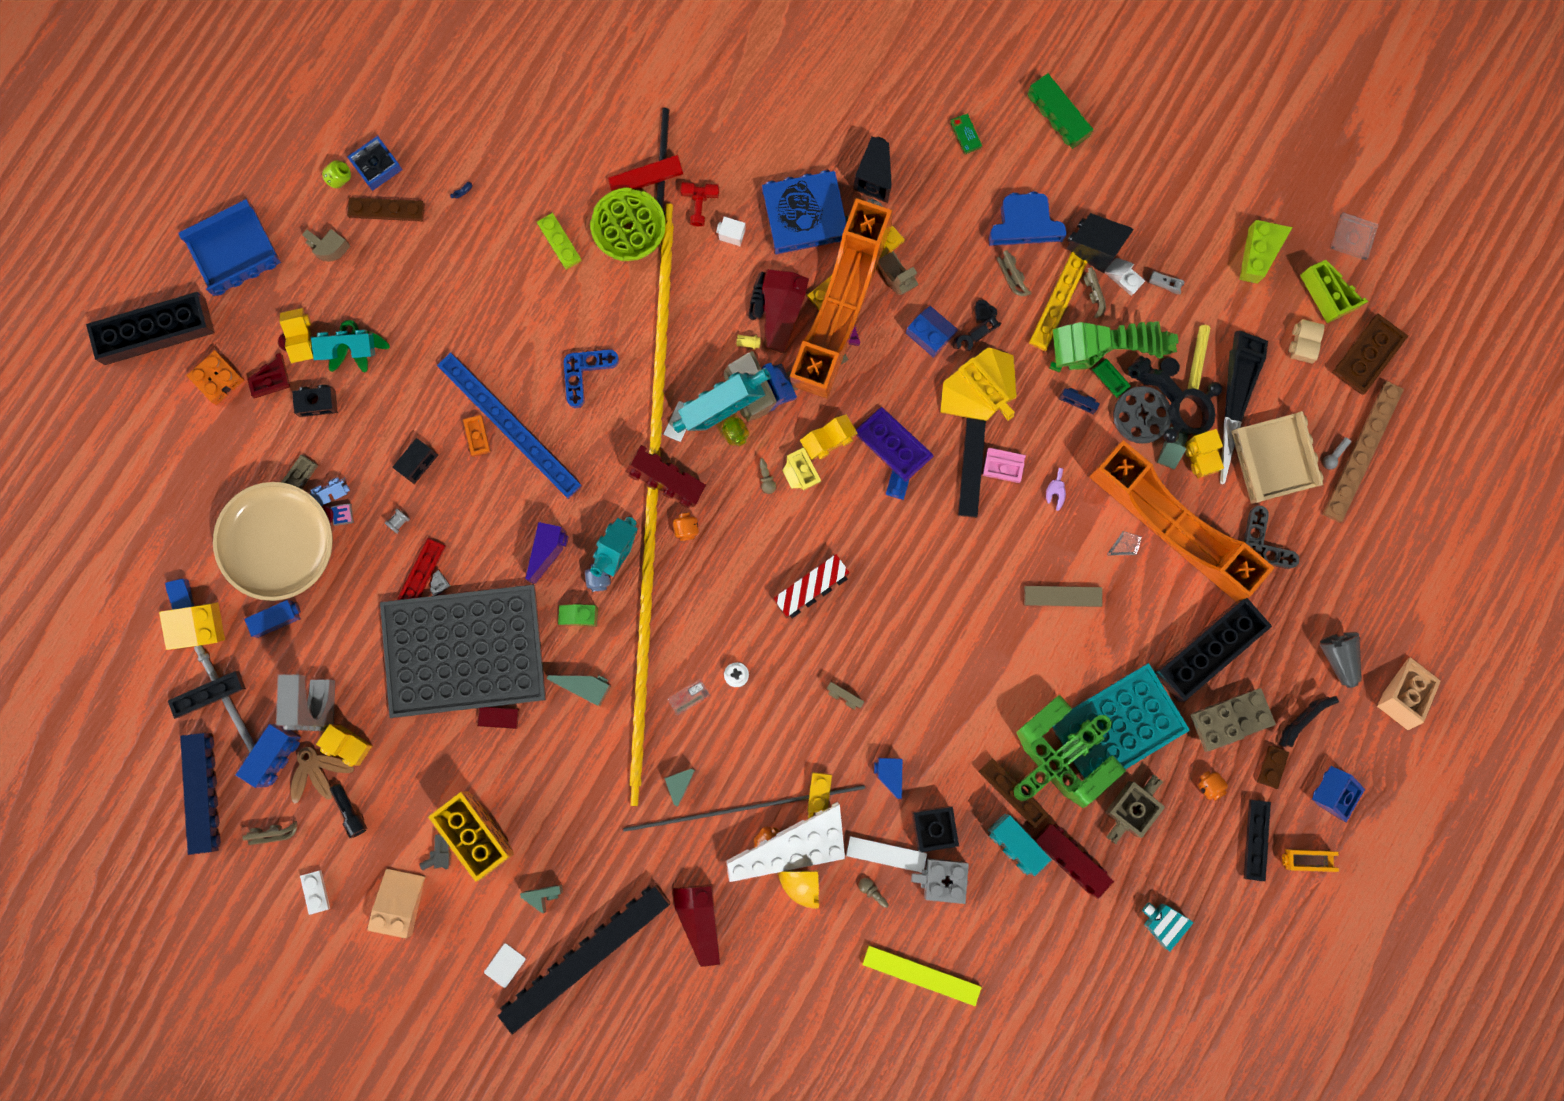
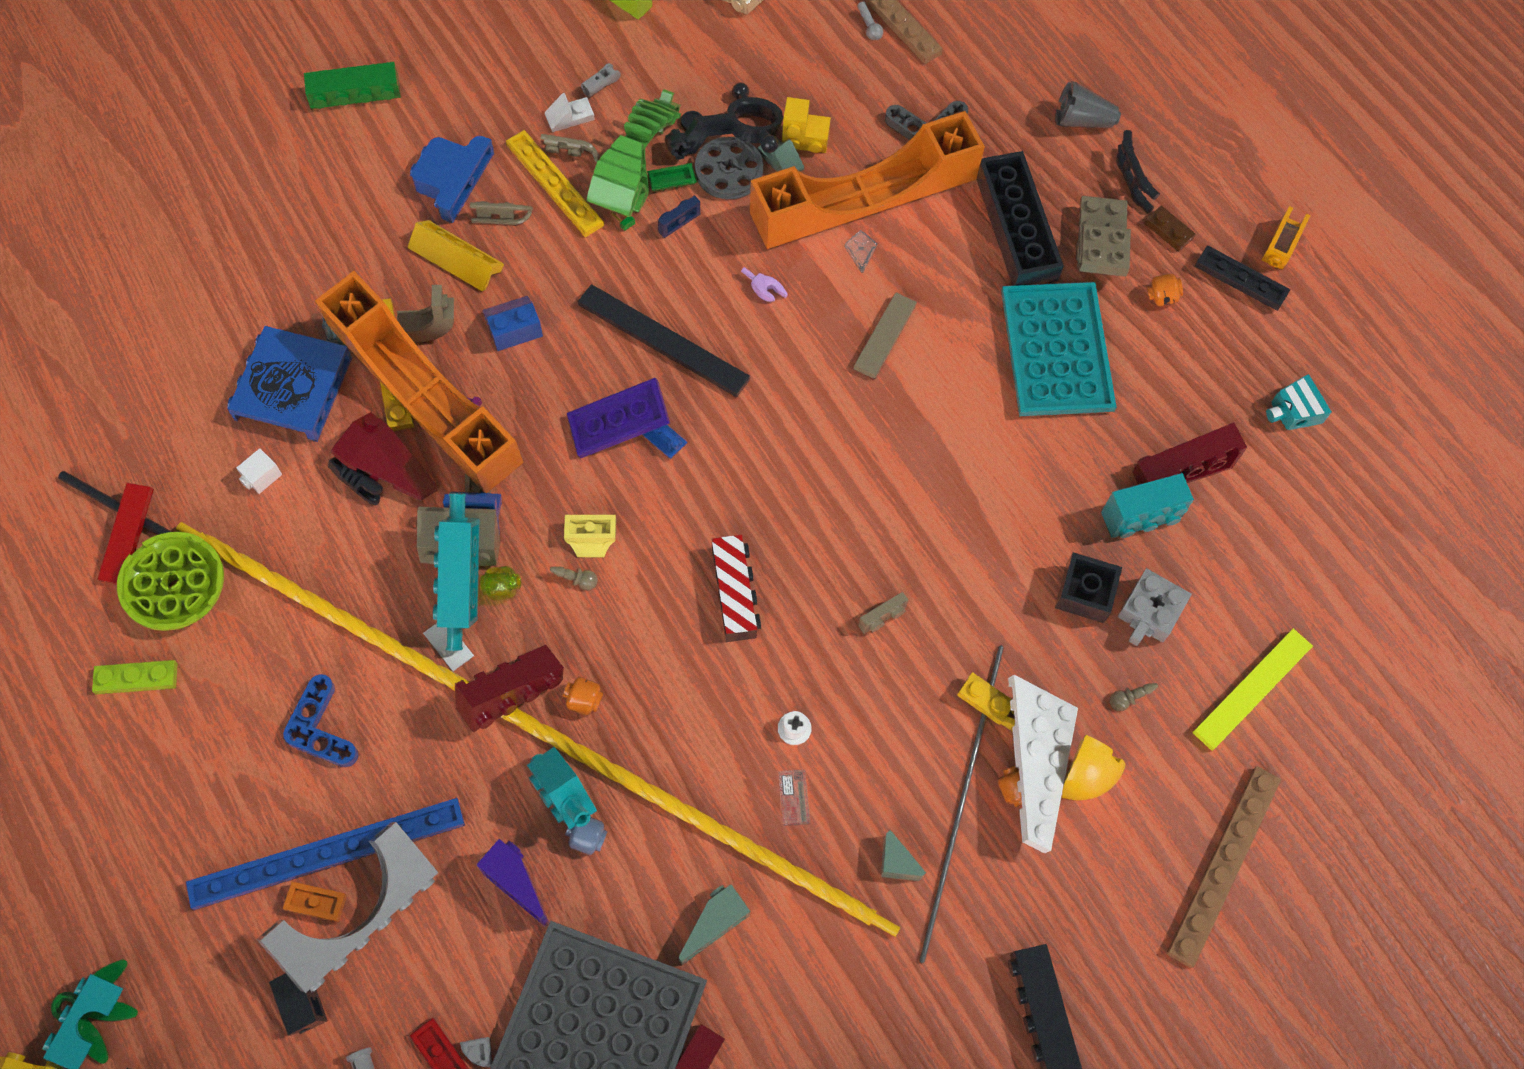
camera: 65 degrees left, 15 degrees down
bright green slope [558,604,598,627] -> none
dark red wedge [673,884,720,967] -> none
red bar [681,182,719,227] -> none
light yellow pin [736,334,761,350] -> none
yellow brick [800,415,858,460] -> none
white tile [846,836,927,873] -> none
black slope [853,136,892,203] -> none
blue slope [874,758,903,799] -> none
yellow panel [941,348,1017,421] -> none
green tile [950,113,982,155] -> none
black piece [953,314,1002,351] -> none
black tile [974,300,997,323] -> none
reddish brown plate [978,758,1049,828] -> none
bright pink plate [982,448,1026,483] -> none
bright green piece [1014,694,1126,808] -> none
black slope [1066,213,1134,273] -> none
dark tan brick [1105,775,1165,844] -> none
light yellow axle [1187,325,1210,390] -> none
black plate [1220,331,1268,484] -> none
tan panel [1231,411,1323,504] -> none
blue slope [1312,766,1365,822] -> none
light nougat slope [1377,657,1441,730] -> none
none -> light grey arch [256,822,438,993]
none -> yellow panel [408,220,504,291]
none -> medium nougat plate [1166,766,1281,968]

